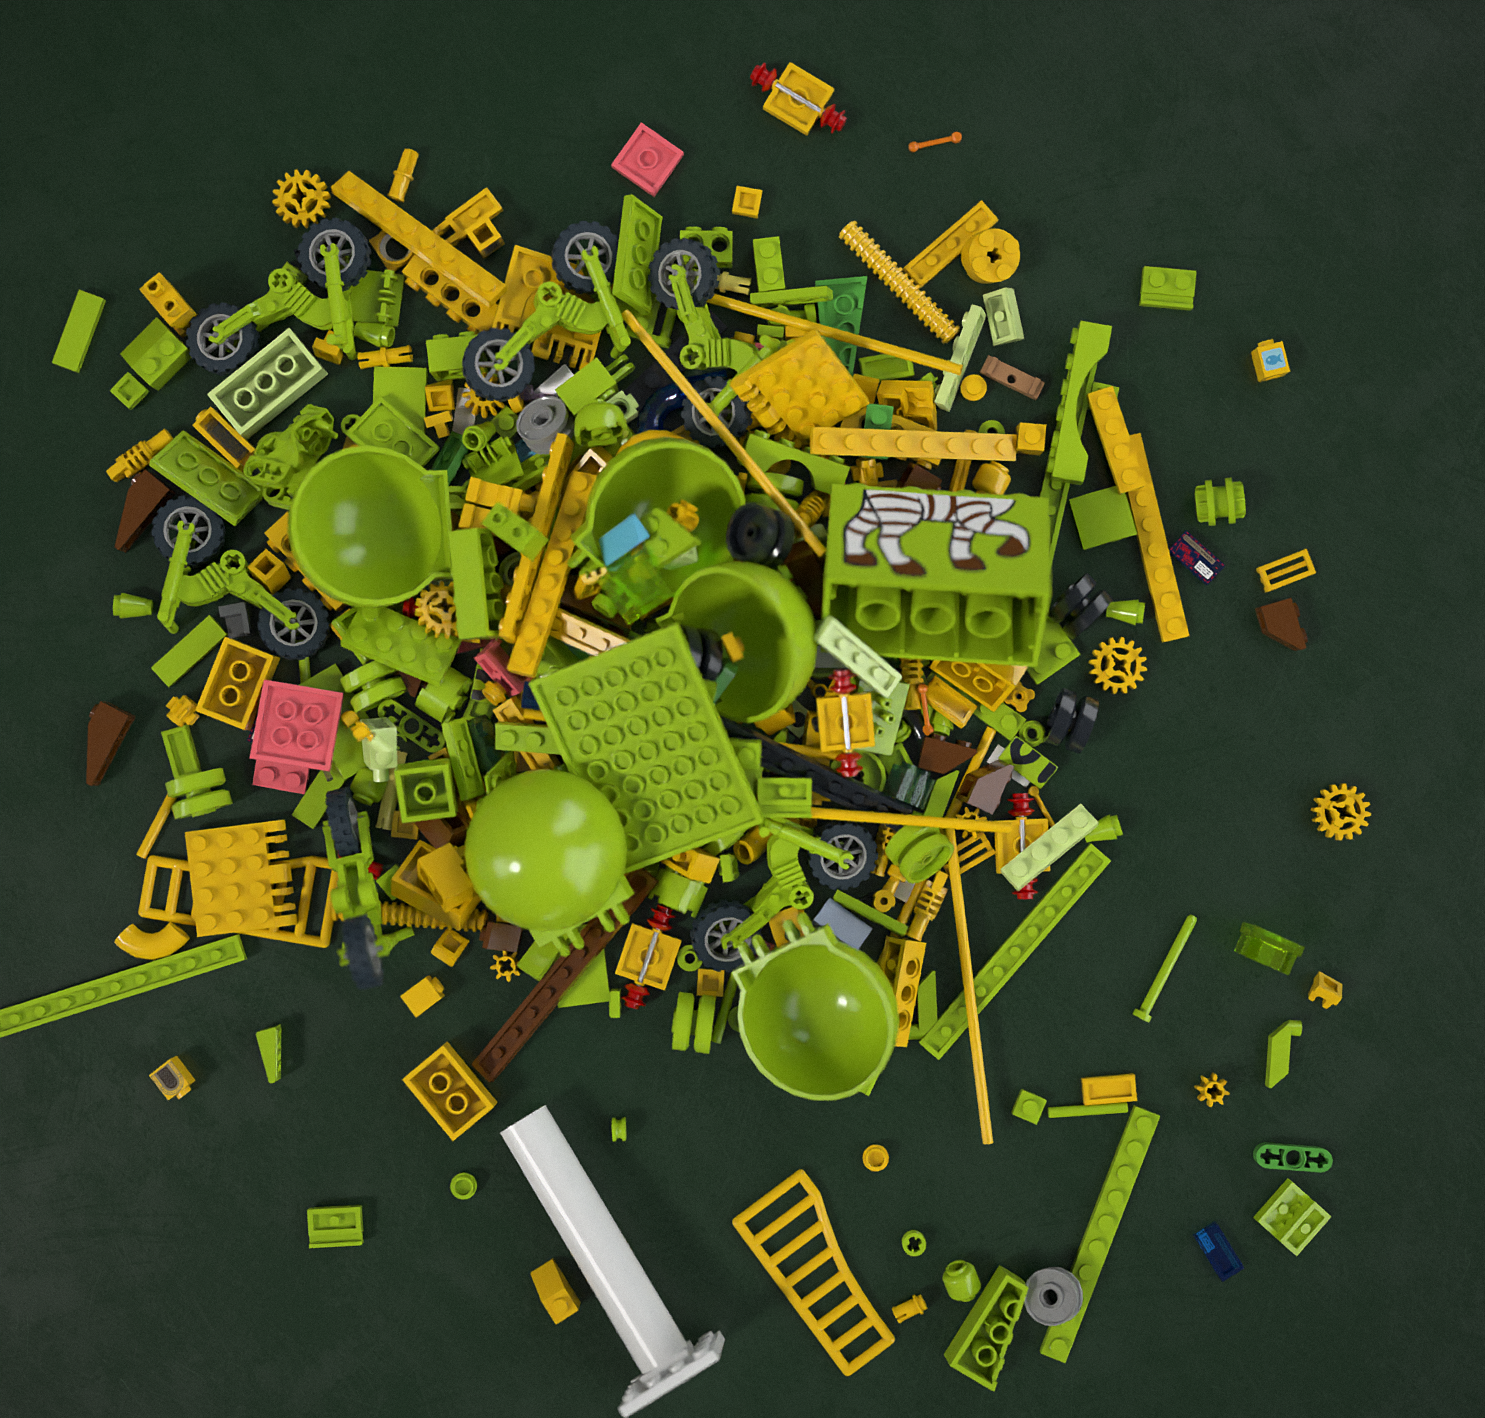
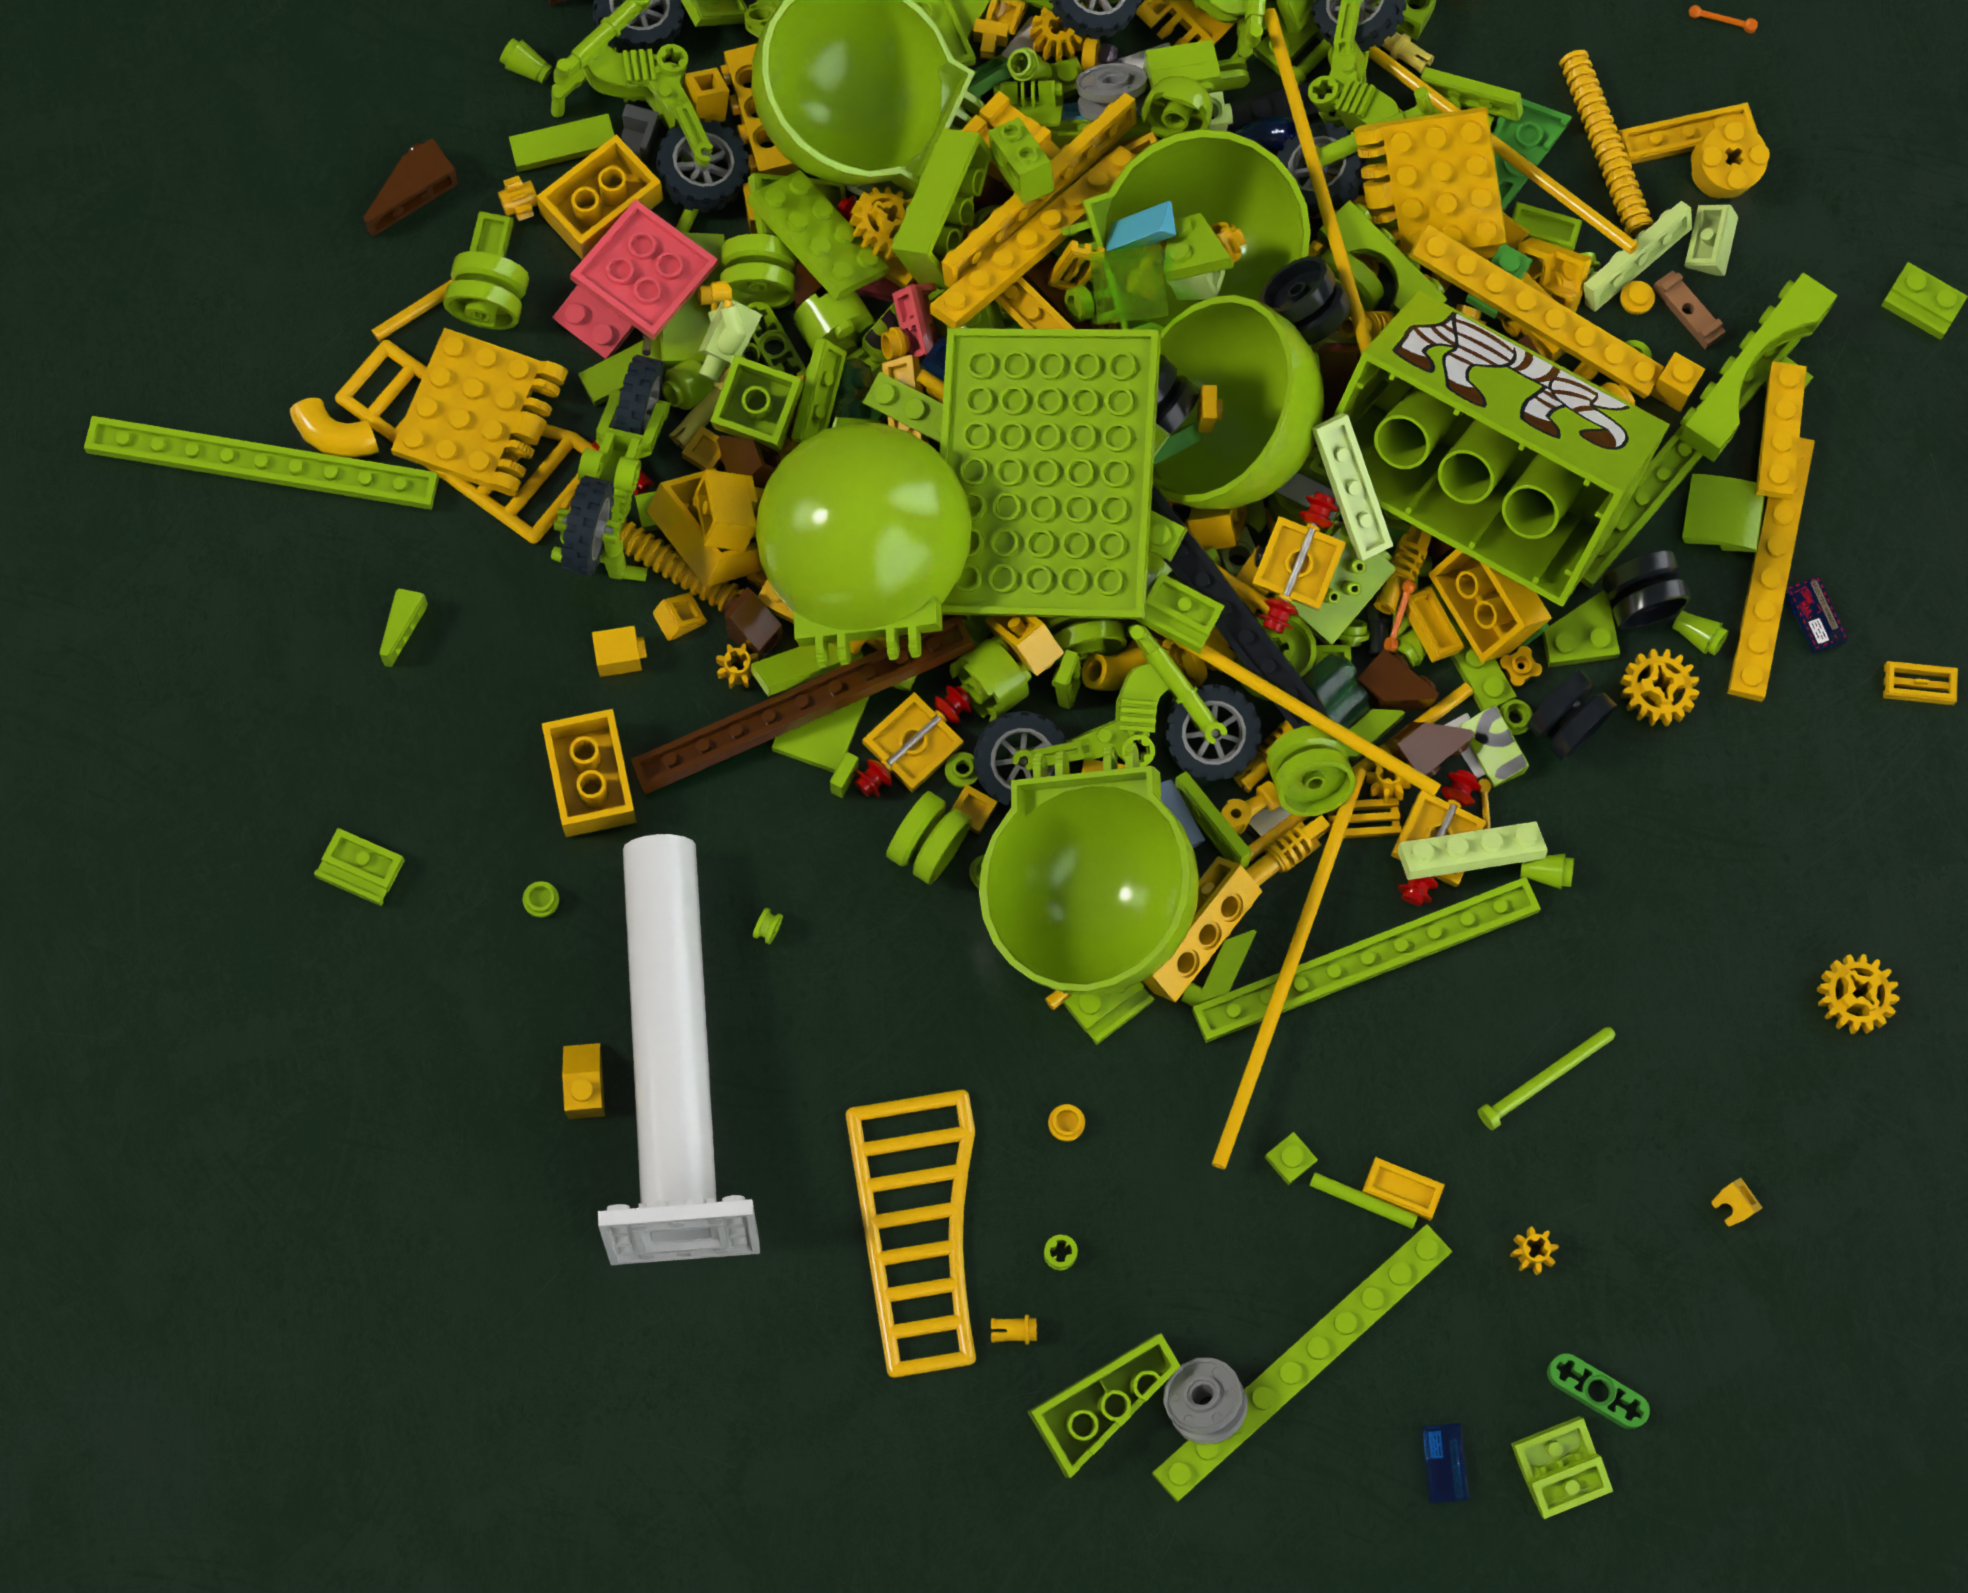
camera: 20 degrees right, 15 degrees down
brick [149,1056,196,1100] -> none
lime bar [711,969,738,1044] -> none
lime brick [753,236,785,293] -> none
lime head [943,1260,981,1302] -> none
lime piece [1195,477,1246,526] -> none
clear neon green panel [1234,922,1305,975] -> none
reddish brown slope [1255,598,1308,651] -> none
lime piece [1265,1020,1302,1088] -> none

